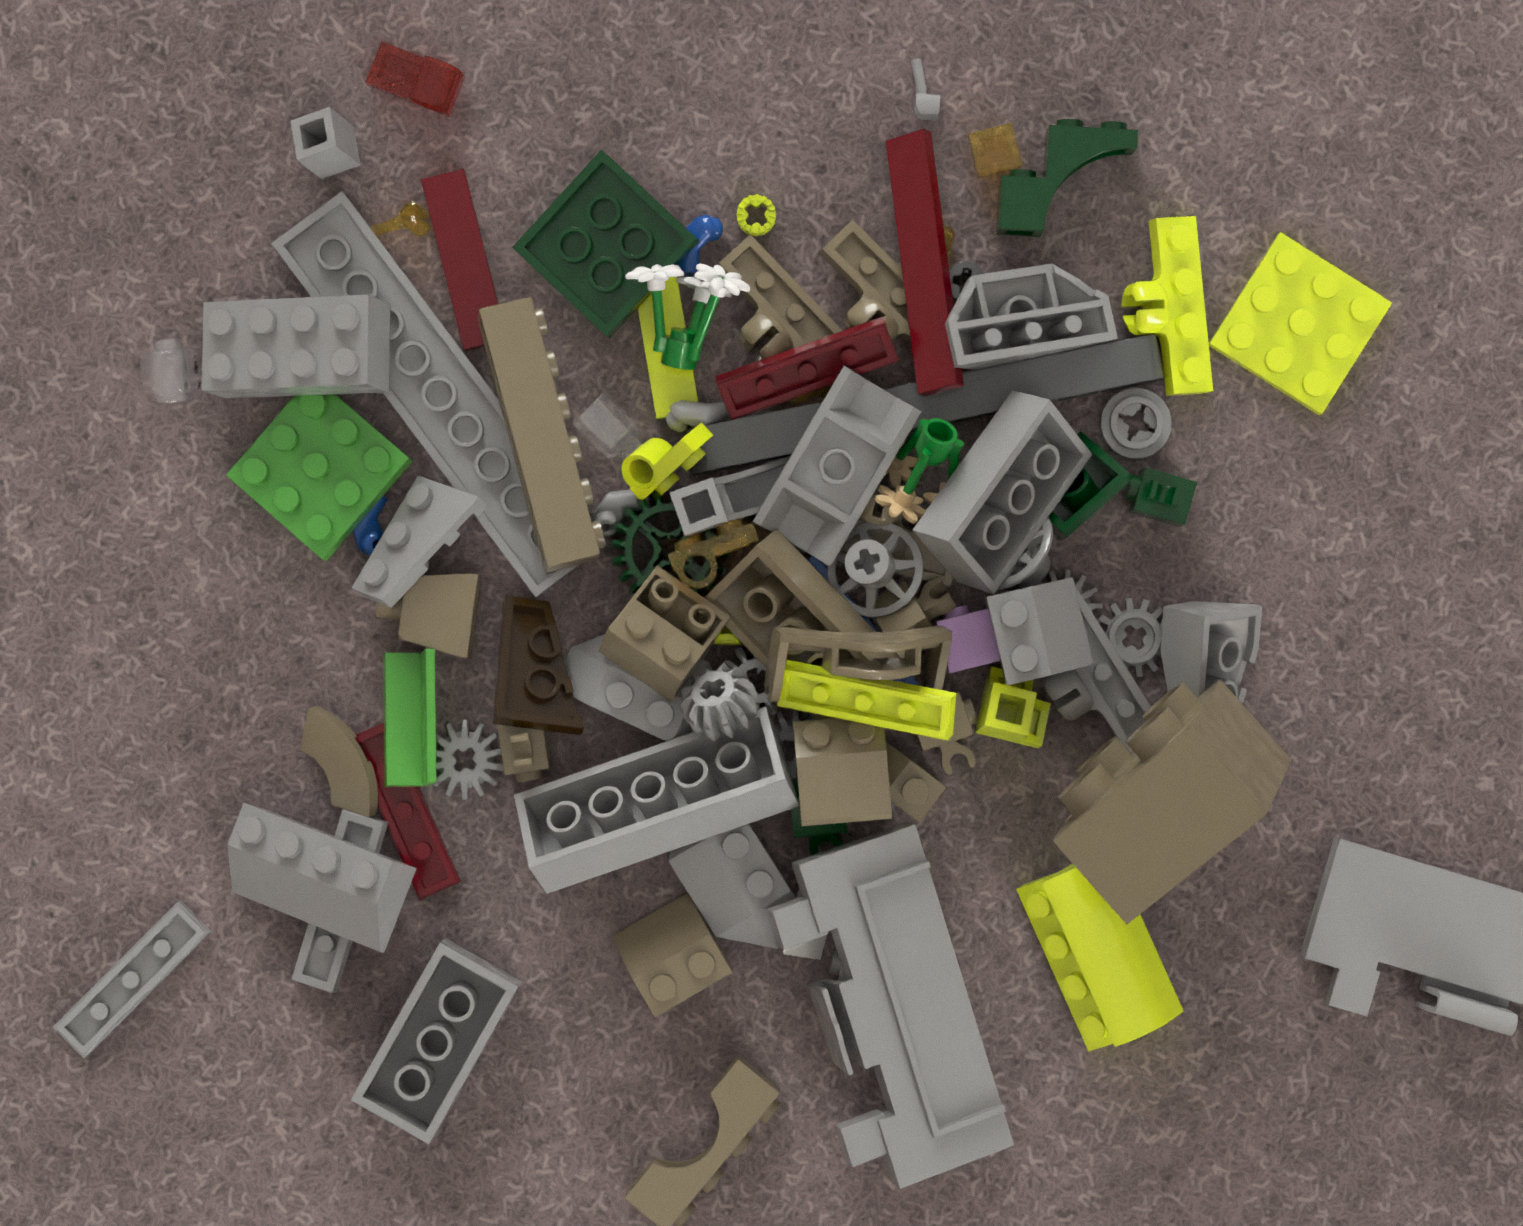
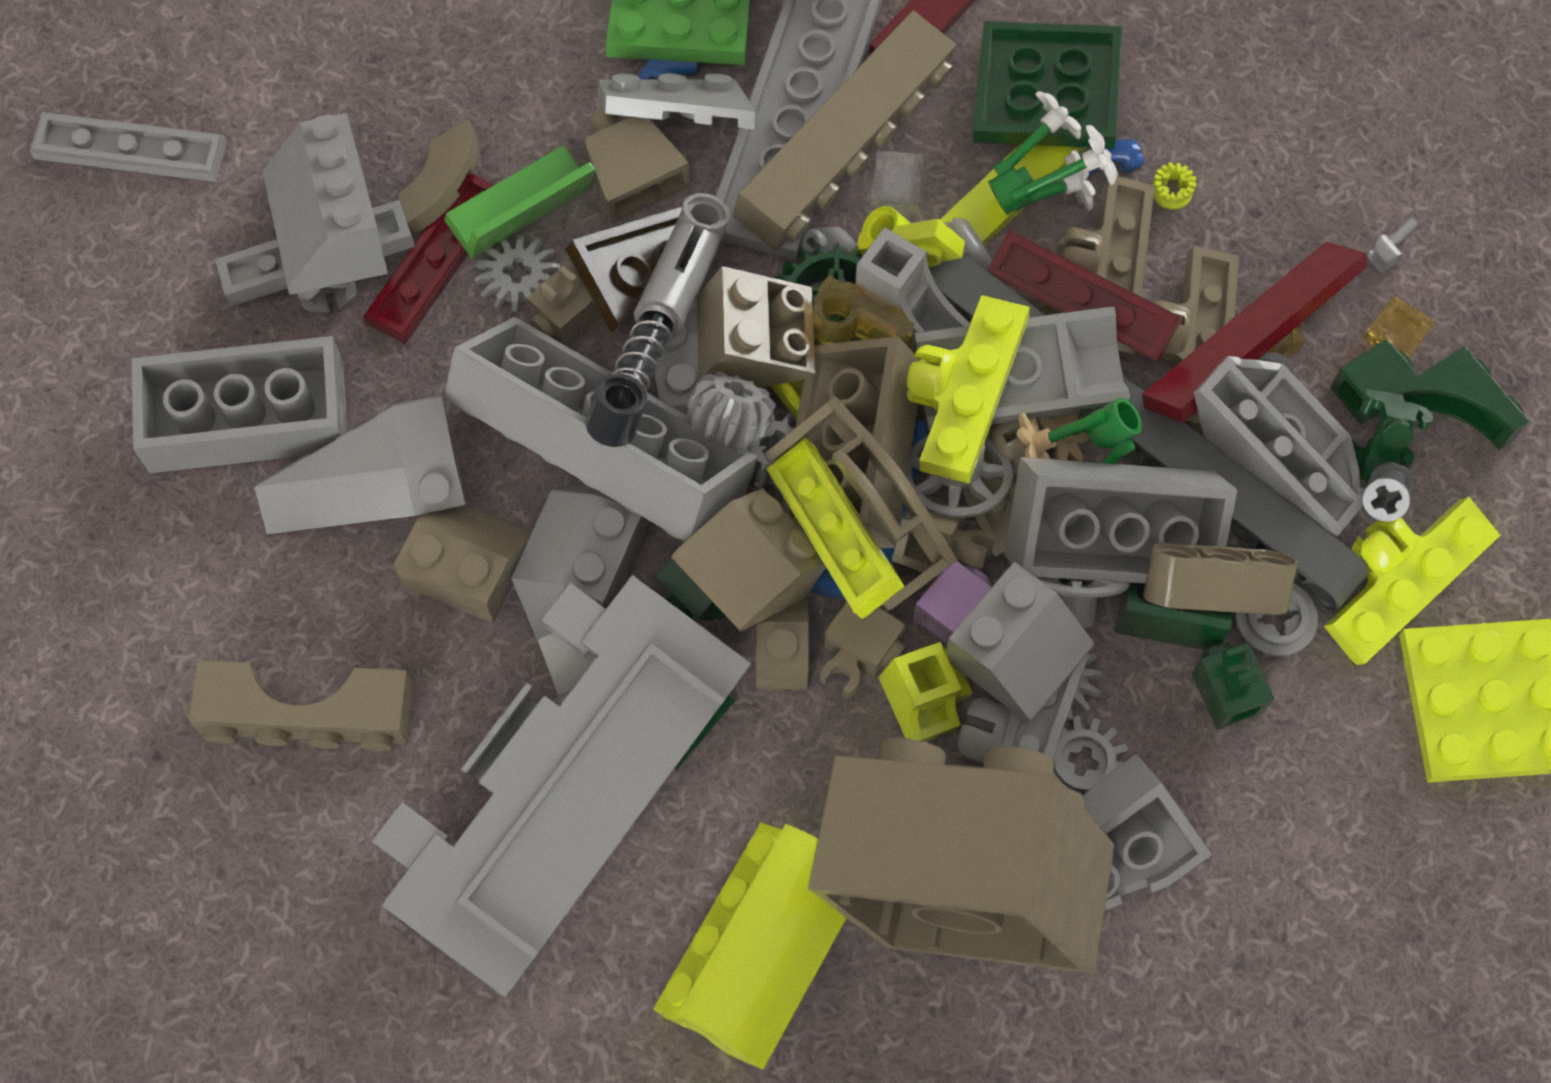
camera: 50 degrees right, 20 degrees down
none -> light grey wedge [254,394,465,534]
none -> piece [585,193,730,447]
none -> neon yellow plate [907,295,1030,484]
none -> dark tan beam [1143,543,1298,615]
none -> dark green piece [1352,389,1433,488]
none -> dark grey bush [1363,462,1415,522]

